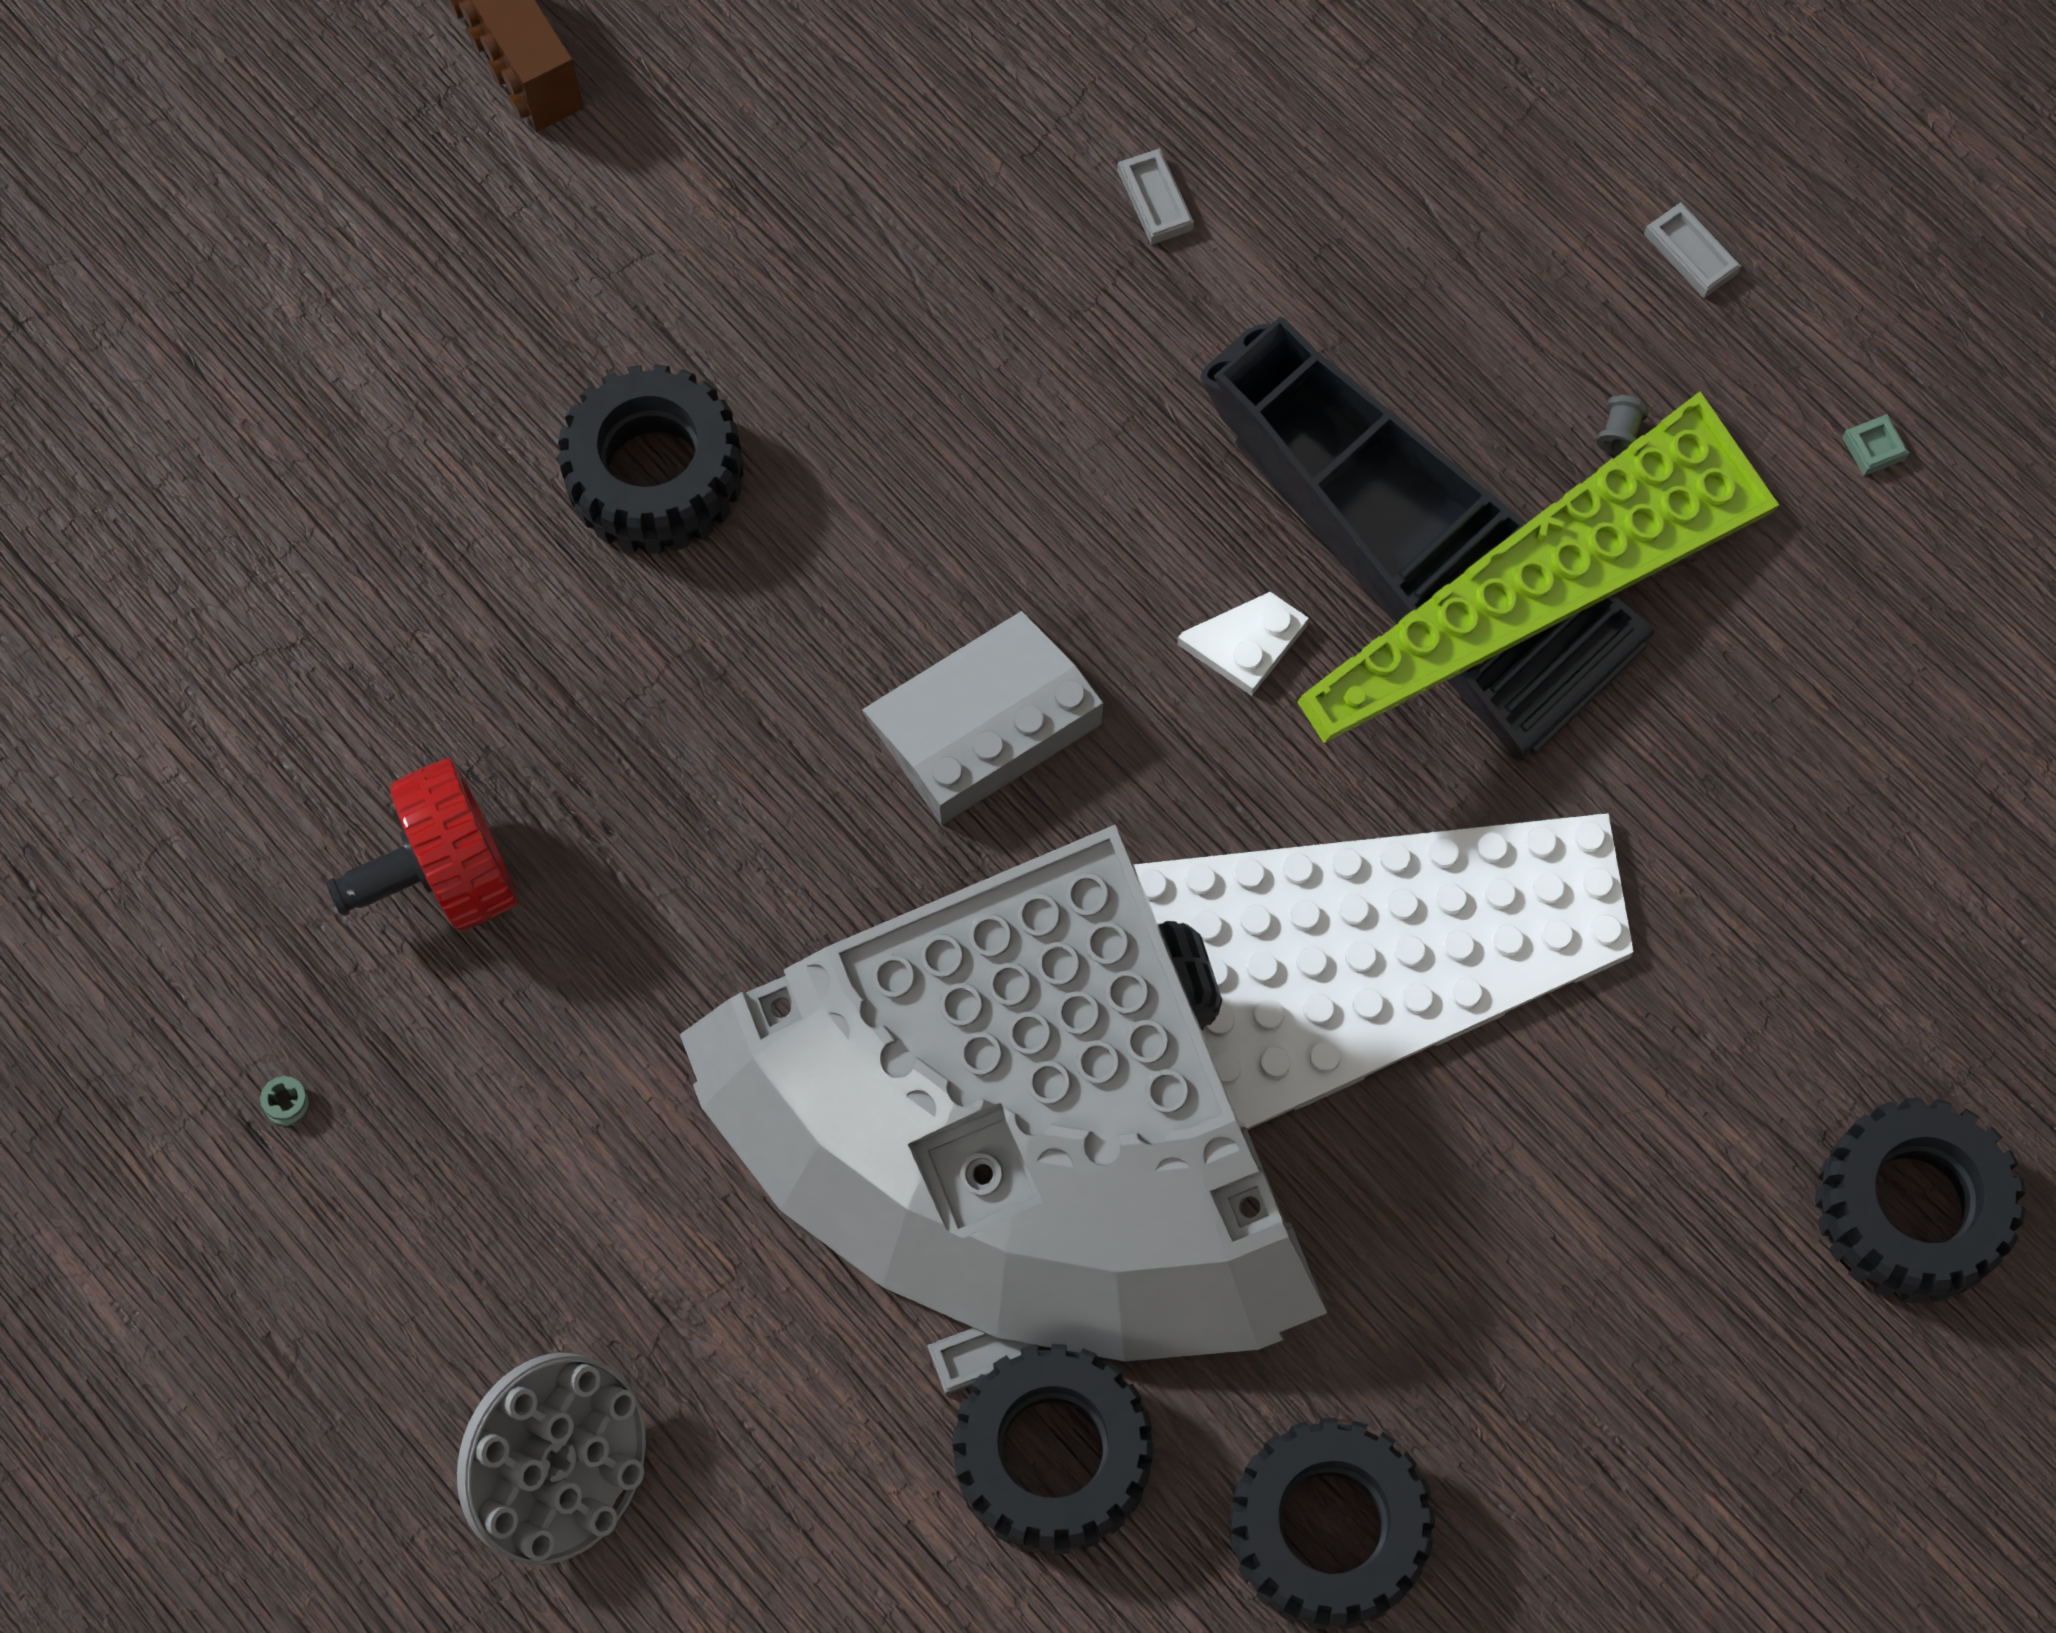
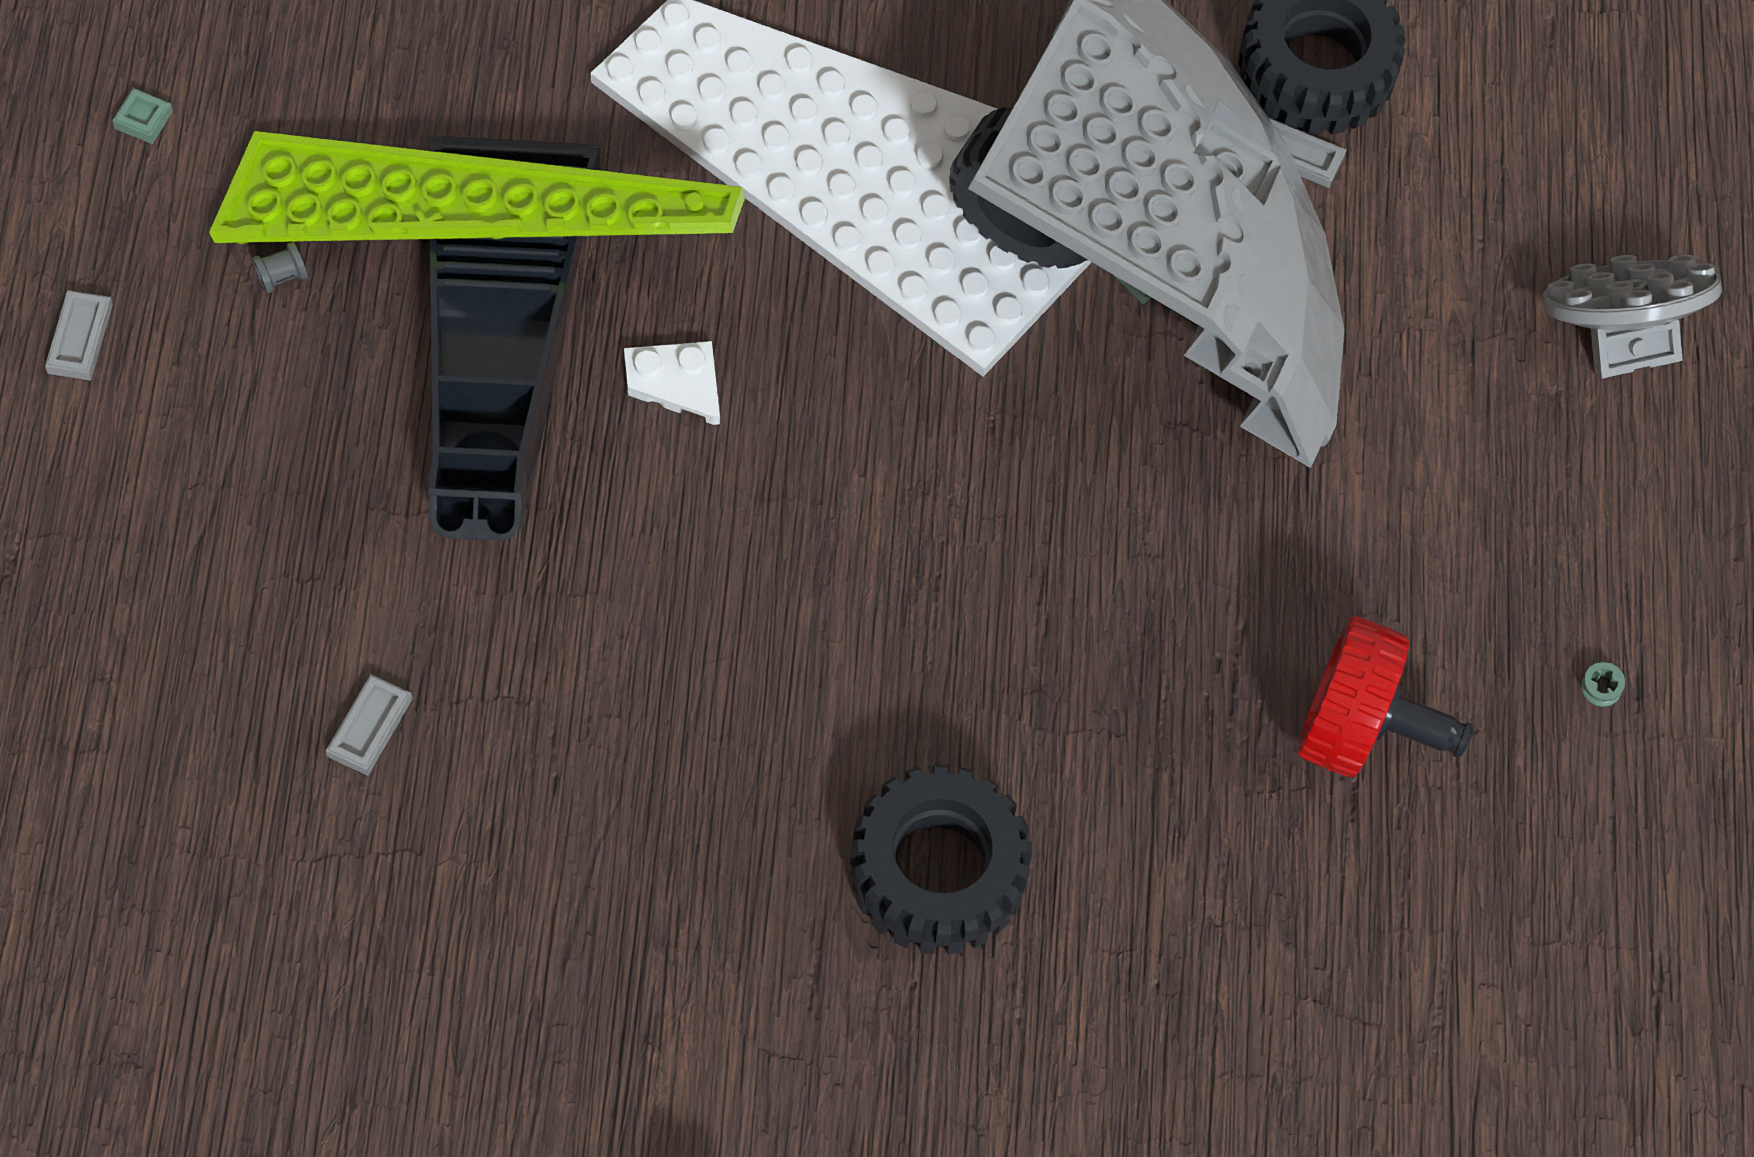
camera: 140 degrees left, 5 degrees down
light grey slope [862,611,1103,825] -> none

